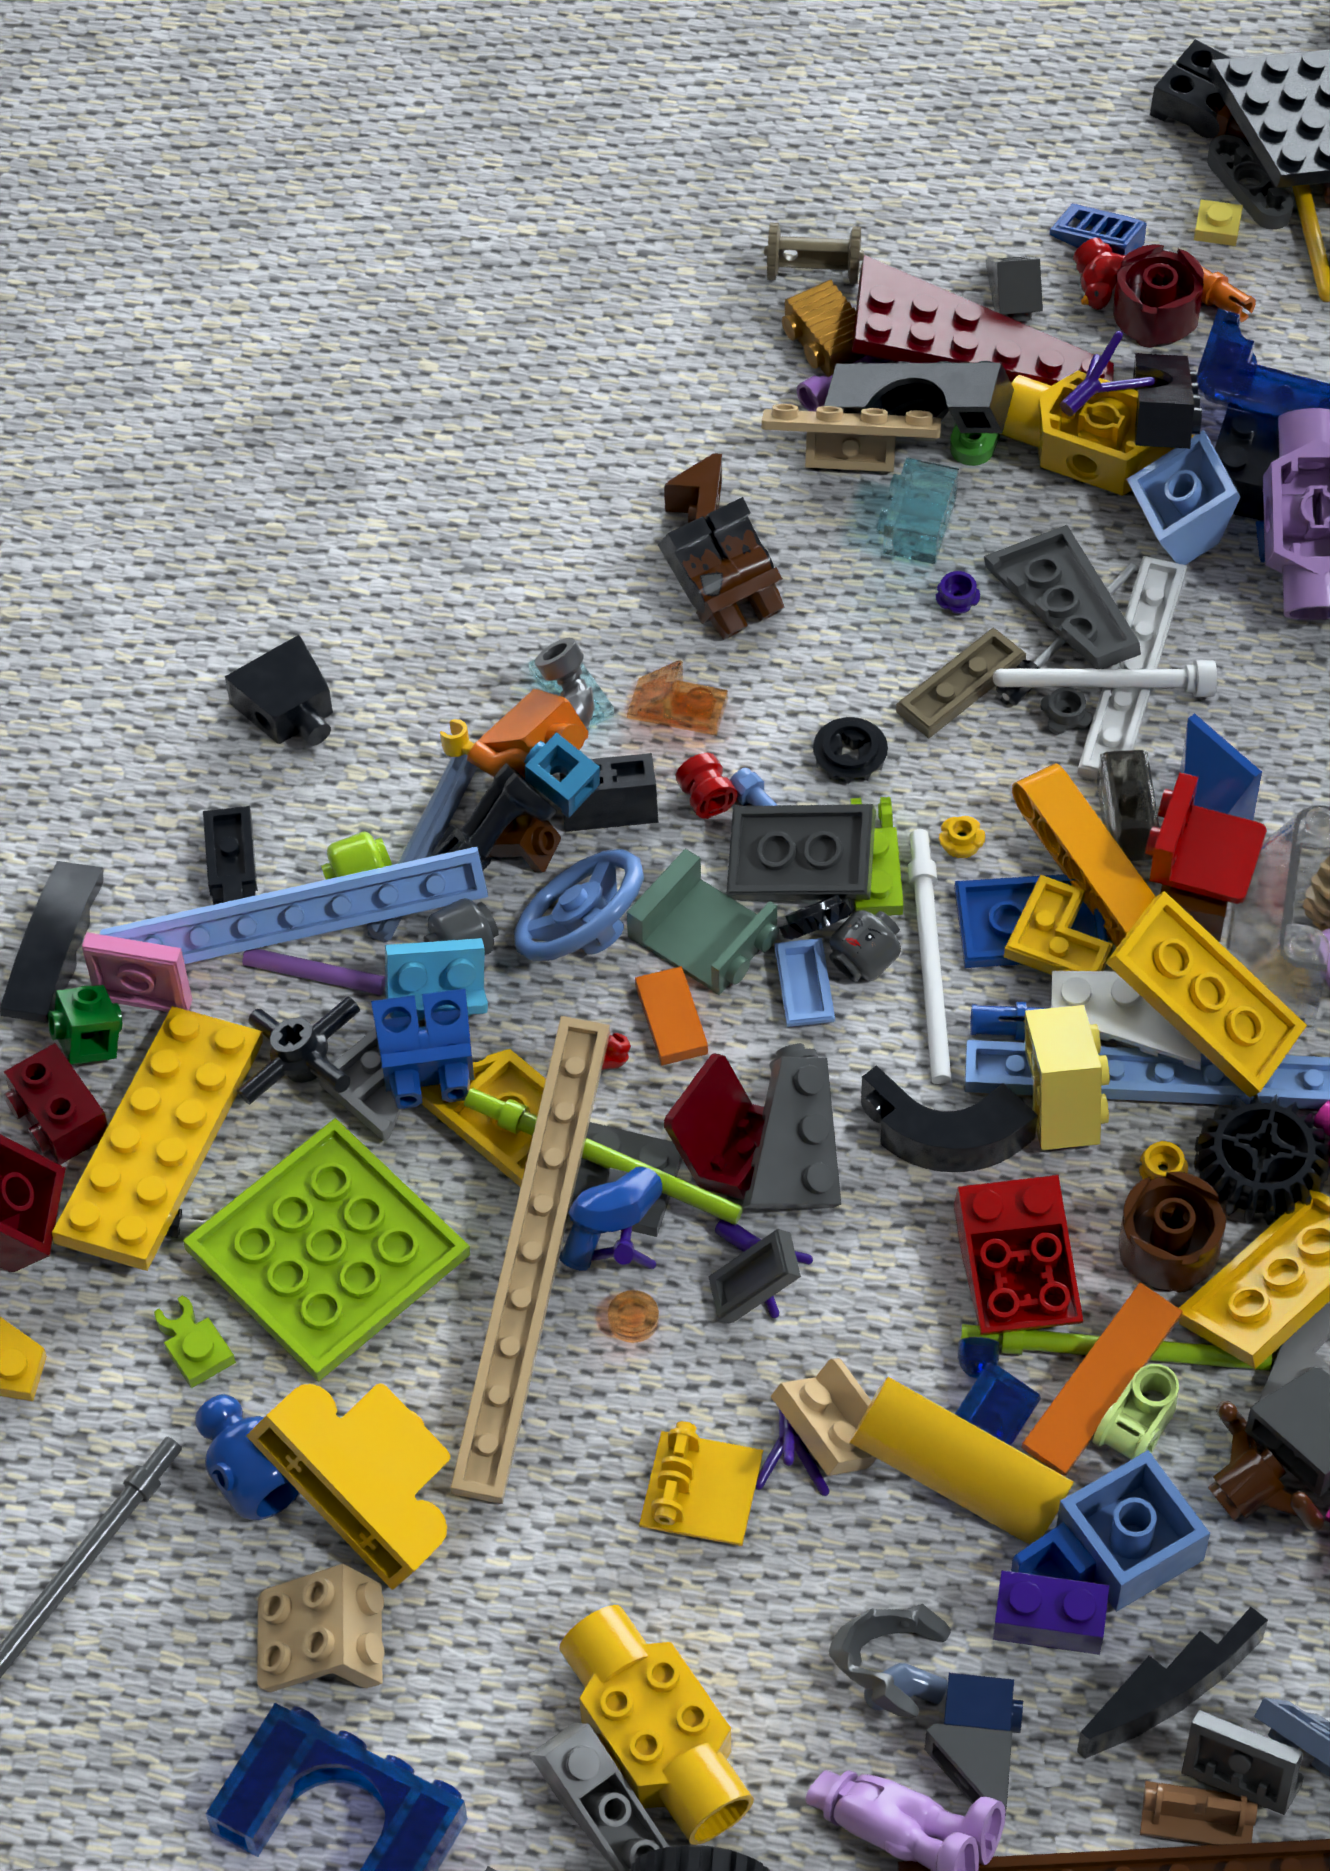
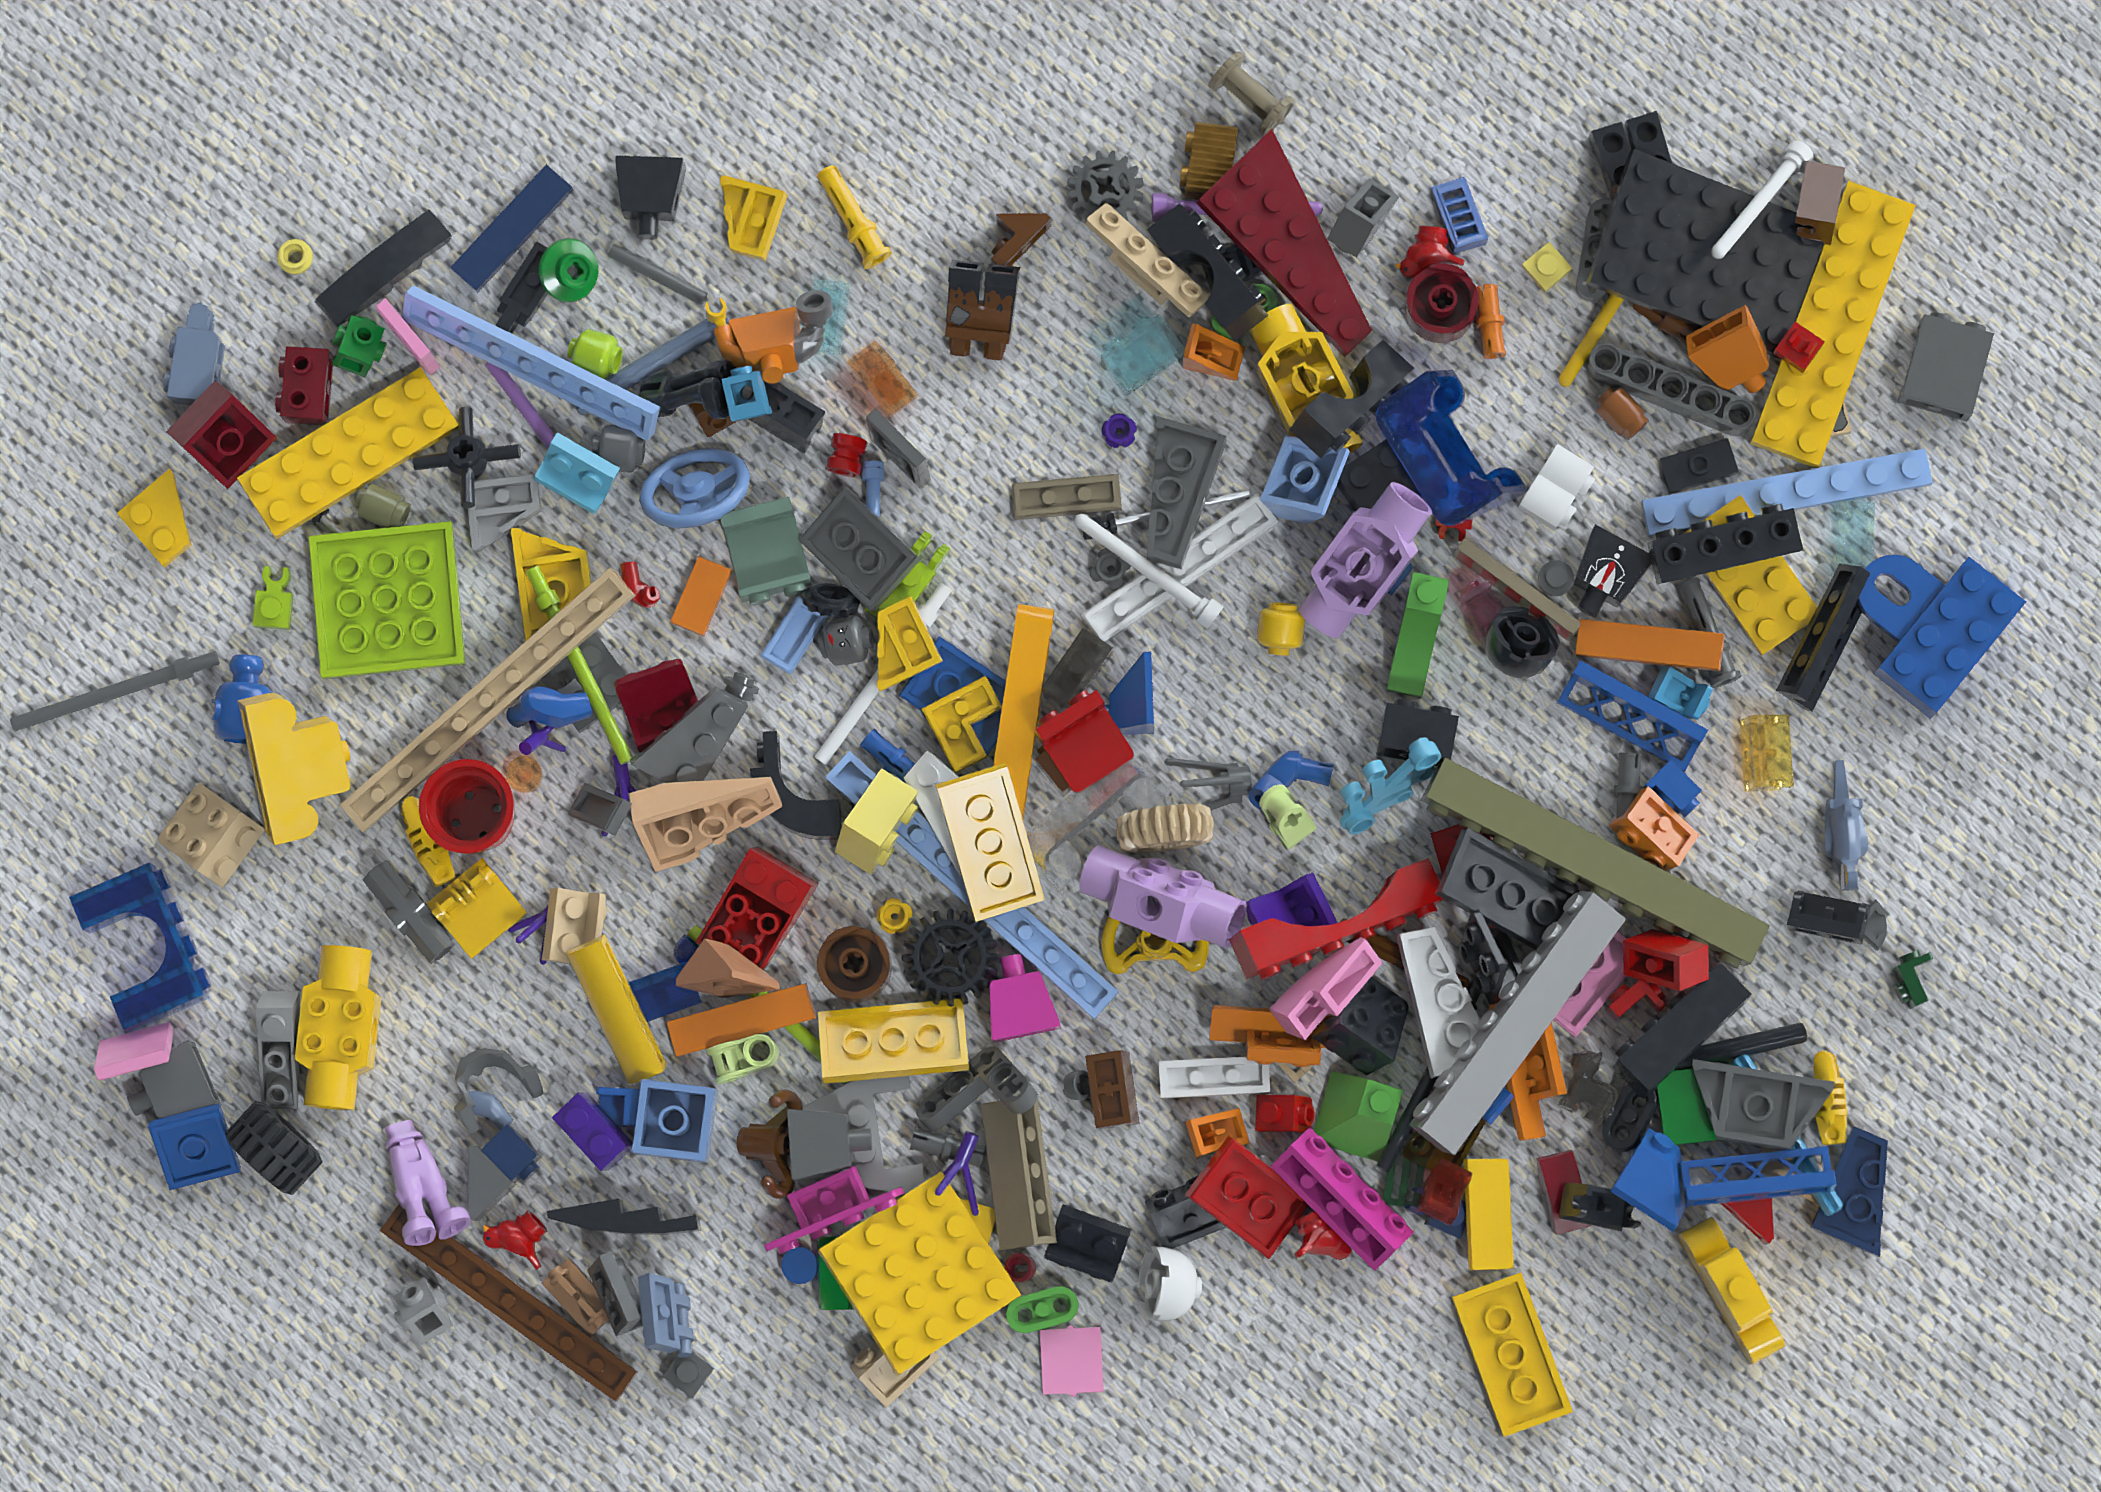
camera: 45 degrees right, 25 degrees up
blue hips [371,989,475,1109] -> none
black gear [813,717,888,784] -> none
yellow plate [939,816,986,858] -> none
dark purple plant [1060,331,1155,416] -> none
none -> olive brick [355,483,411,528]
none -> dark grey piece [362,860,455,964]
none -> yellow hinge [401,795,455,887]
none -> red piece [419,759,515,854]
none -> dark blue tile [450,164,574,293]
none -> red animal [483,1210,548,1270]
none -> green piece [539,238,599,303]
none -> dark grey bar [608,244,708,306]
none -> light nougat wedge [629,777,782,872]
none -> nougat slope [676,938,779,998]
none -> yellow wing [720,175,788,261]
none -> yellow pin [816,165,892,269]
none -> dark grey tile [866,408,931,488]
none -> yellow wing [877,596,943,692]
none -> dark grey gear [1067,150,1144,223]
none -> orange slope [1183,324,1245,381]
none -> yellow head [1257,602,1305,656]

